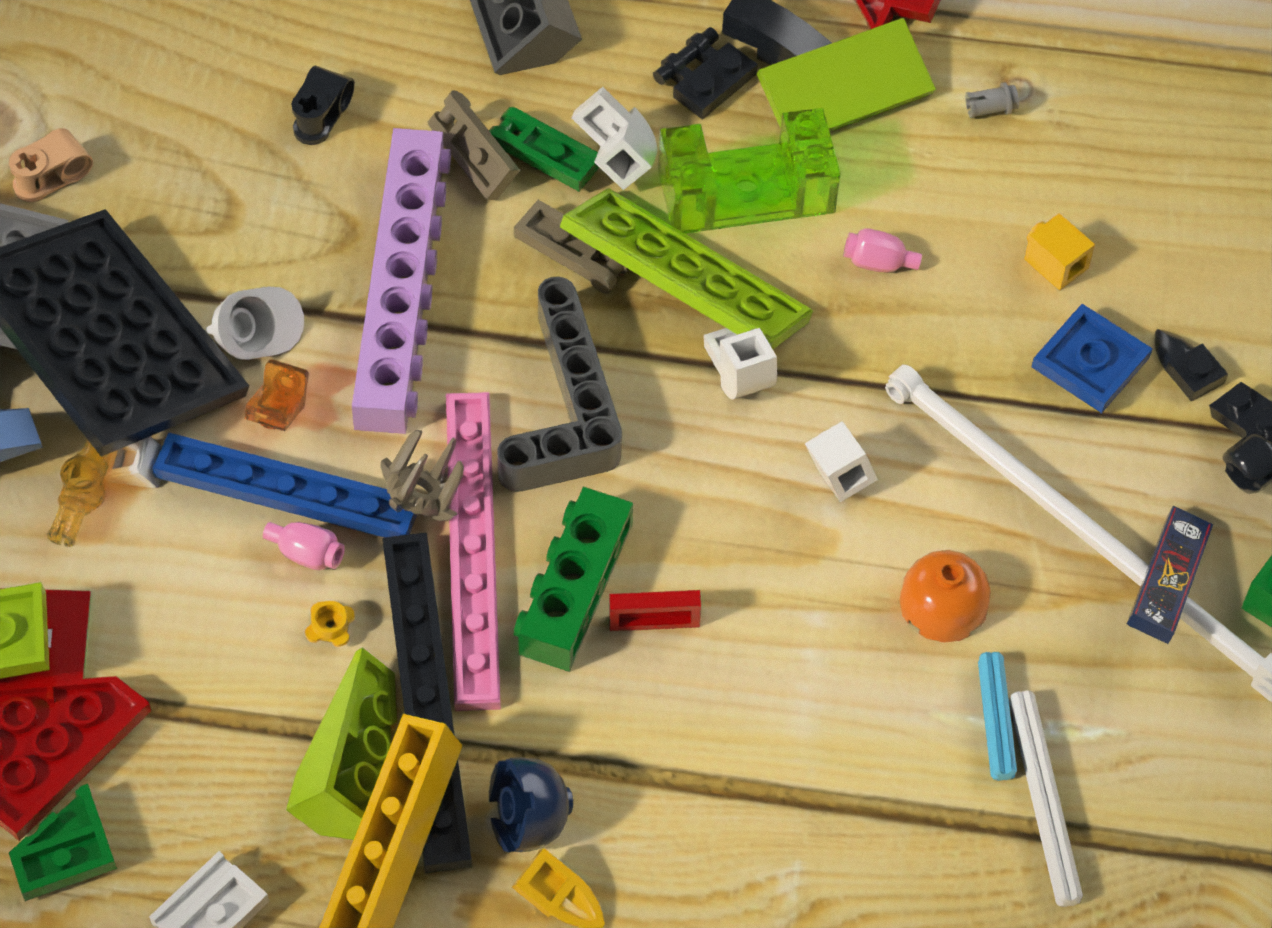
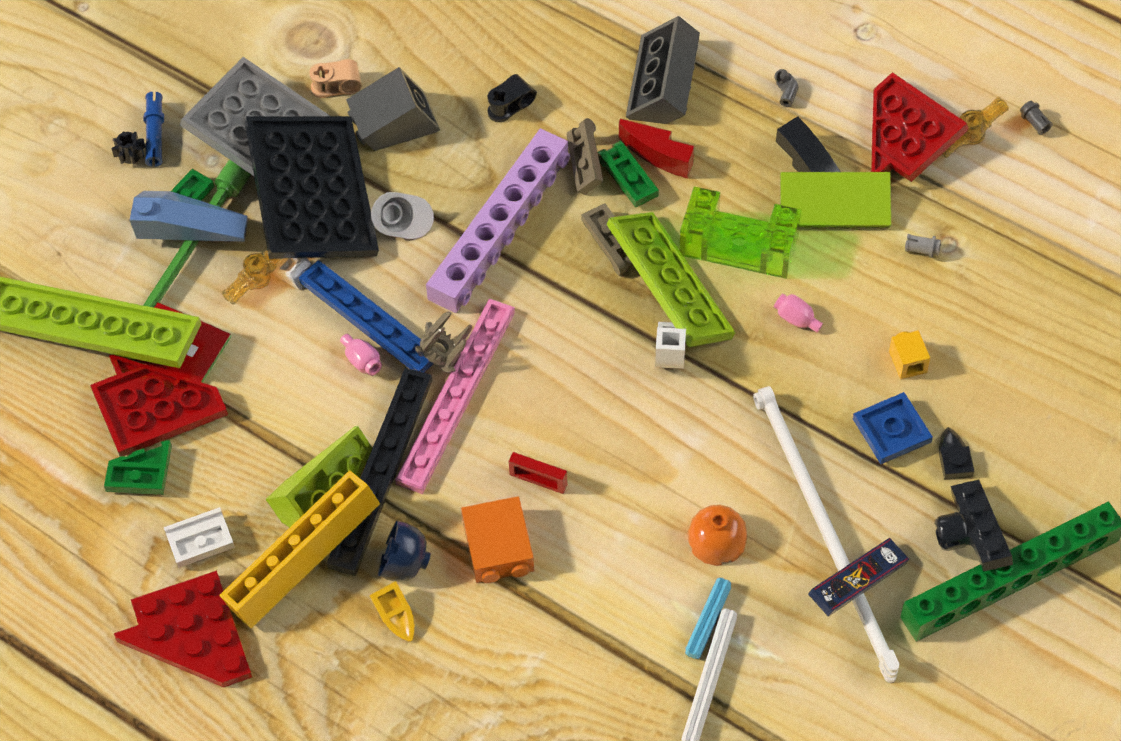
camera: 30 degrees right, 0 degrees up
clear orange bracket [244,359,309,431] -> none
yellow plate [305,601,355,647] -> none
dark grey beam [497,276,622,492] -> none
green brick [513,486,633,672] -> none
white brick [572,87,657,190] -> none
black plate [653,27,758,120] -> none
white brick [805,421,878,502] -> none
none -> dark grey slope [346,67,440,151]
none -> orange brick [461,496,534,583]
none -> red slope [619,118,694,179]

